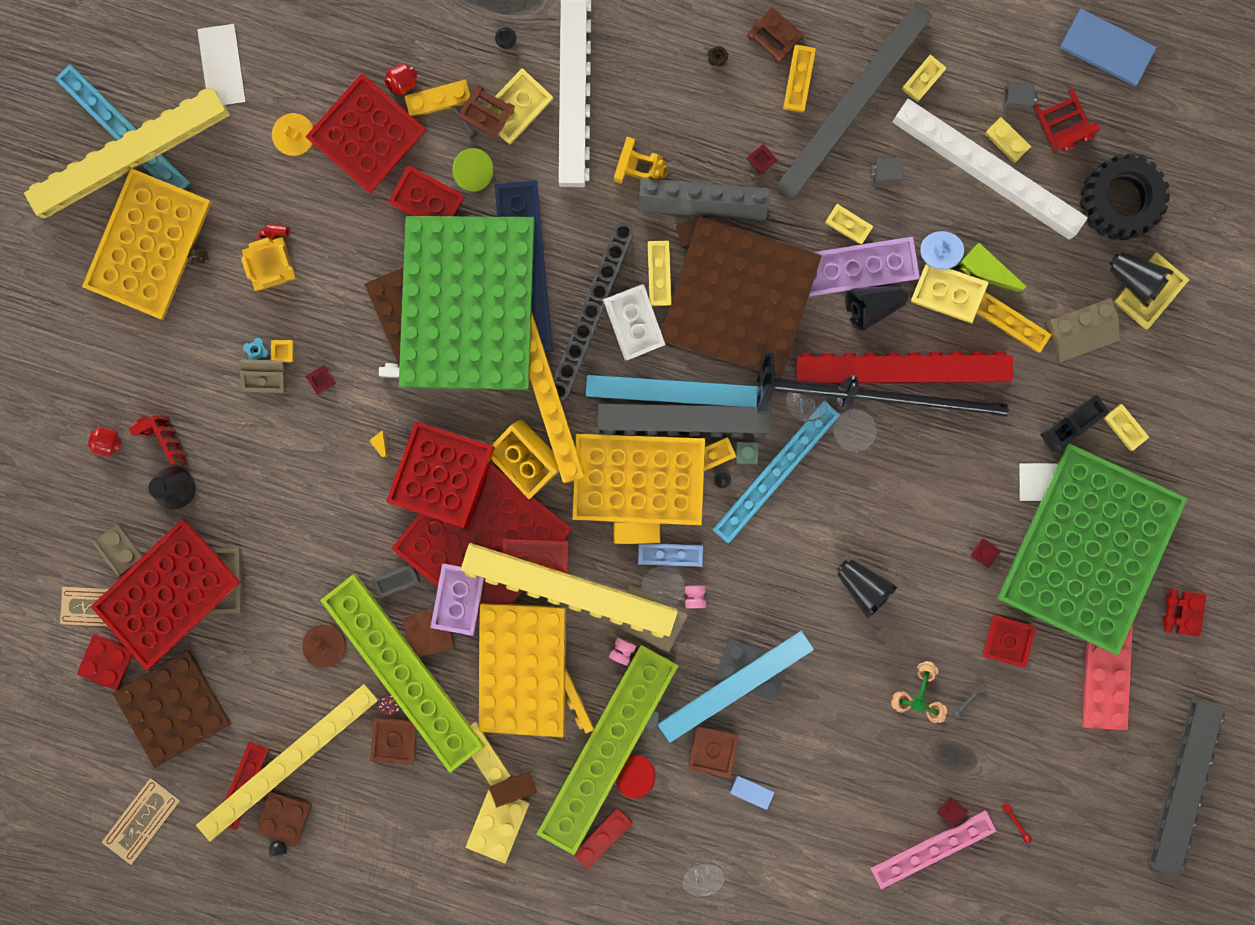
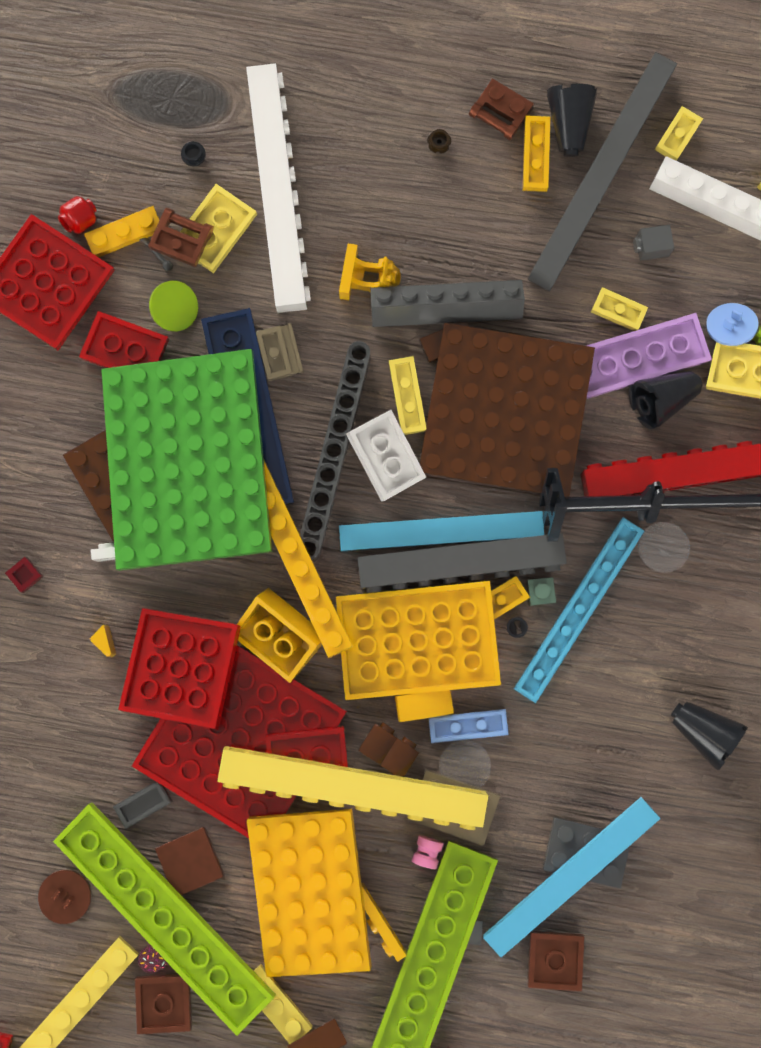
camera: 10 degrees left, 5 degrees down
lavender plate [430,563,484,636] -> none
red piece [616,755,656,799] -> none
bright pink wheel [685,585,706,608] -> none
light blue piece [730,775,774,810] -> none
dark red plate [747,144,777,175] -> none
clear piece [786,392,829,421] -> none
none -> dark tan plate [256,323,304,381]
none -> reddish brown brick [358,722,419,777]
none -> black cone [547,83,597,157]

